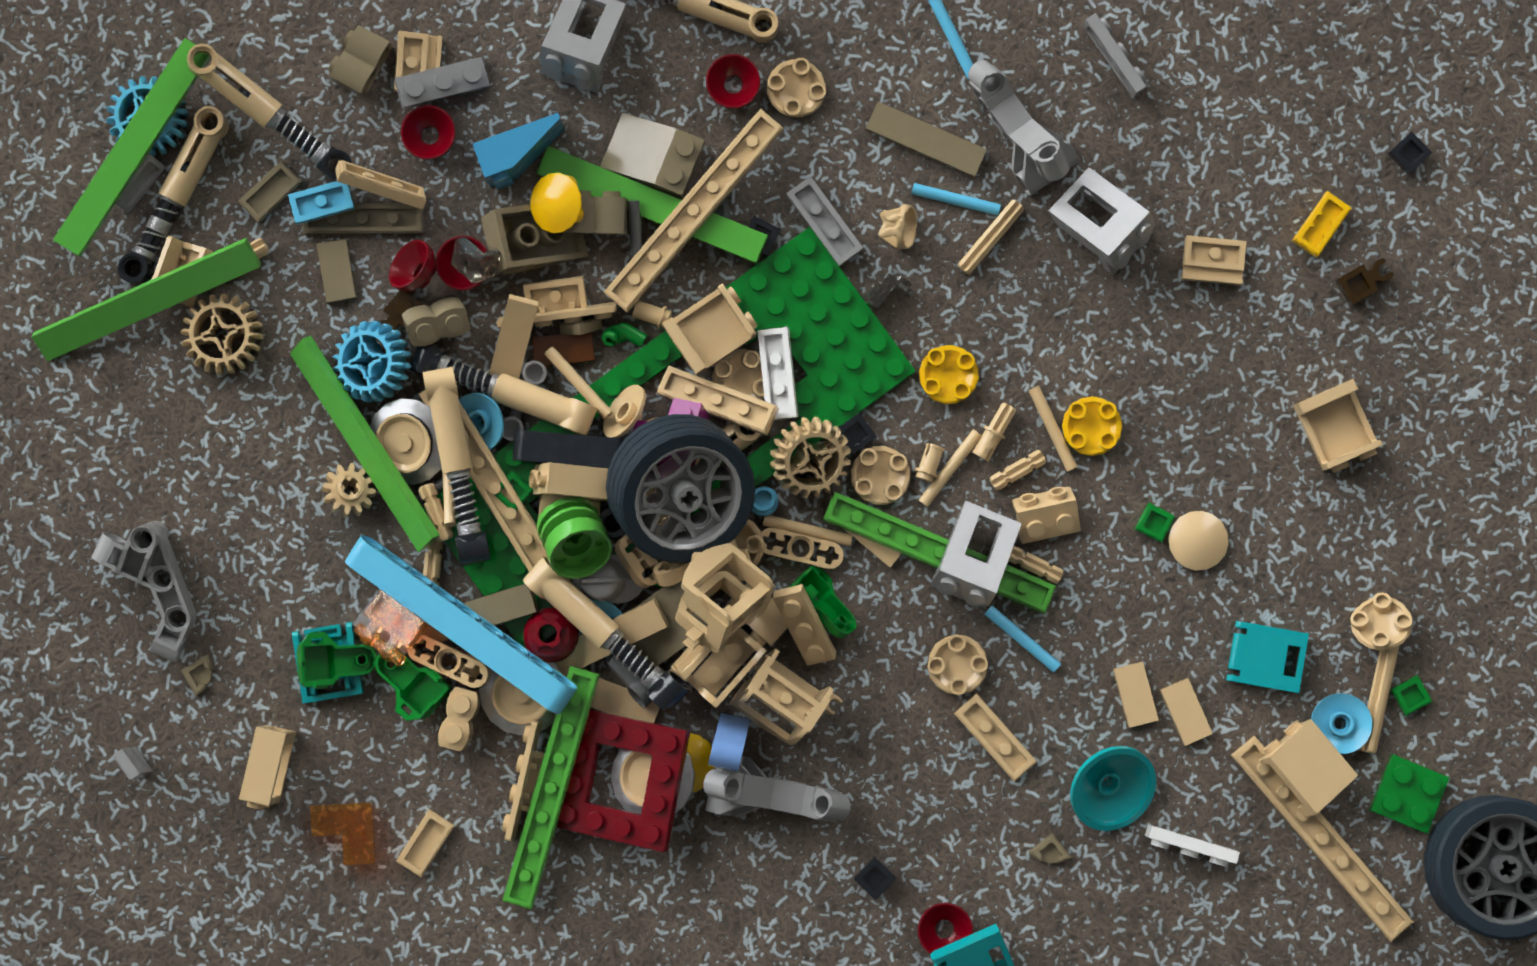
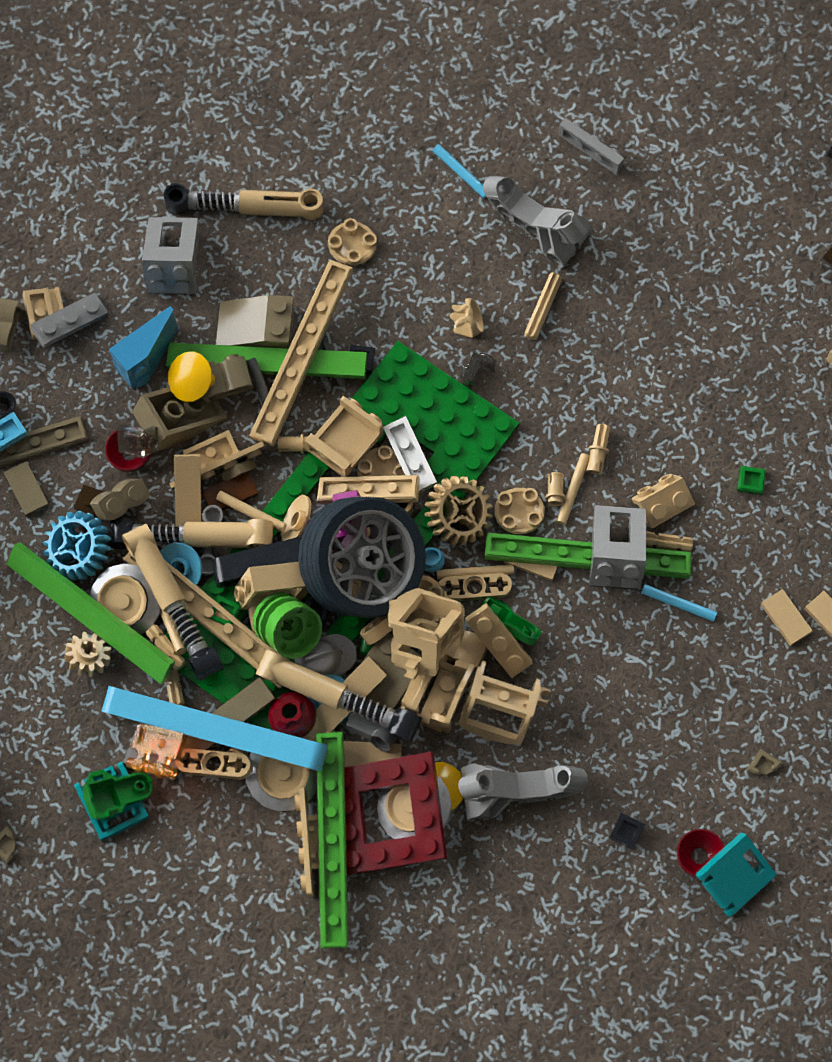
camera: 15 degrees left, 15 degrees down
tan window [239,725,296,810] -> none
clear orange plate [310,802,376,865] -> none
tan tile [335,160,427,210] -> none
green piece [375,649,450,721] -> none
dark red piece [389,239,436,292] -> none
tan tile [396,809,455,877] -> none
dark red piece [401,105,456,160] -> none
tan brick [438,686,481,751] -> none
green arm [601,322,648,348] -> none
tan beam [615,535,658,588] -> none
dark red piece [706,54,760,109] -> none
medium blue beam [708,713,750,772] -> none
light grey plate [786,176,863,267] -> none
black plate [838,413,877,455] -> none
dark tan tile [865,102,987,178] -> none
medium azure bar [911,183,1001,216] -> none
yellow dish [919,345,979,404] -> none
tan dish [927,634,988,695] -> none
tan tile [954,693,1037,782] -> none
tan axle [990,450,1046,491] -> none
tan bar [1028,386,1078,472] -> none
brick [1048,168,1156,275] -> none
yellow dish [1062,396,1122,456] -> none
teal dish [1070,746,1156,831] -> none
tan dish [1168,511,1229,571] -> none
tan plate [1181,235,1247,286] -> none
yellow plate [1292,191,1352,258] -> none

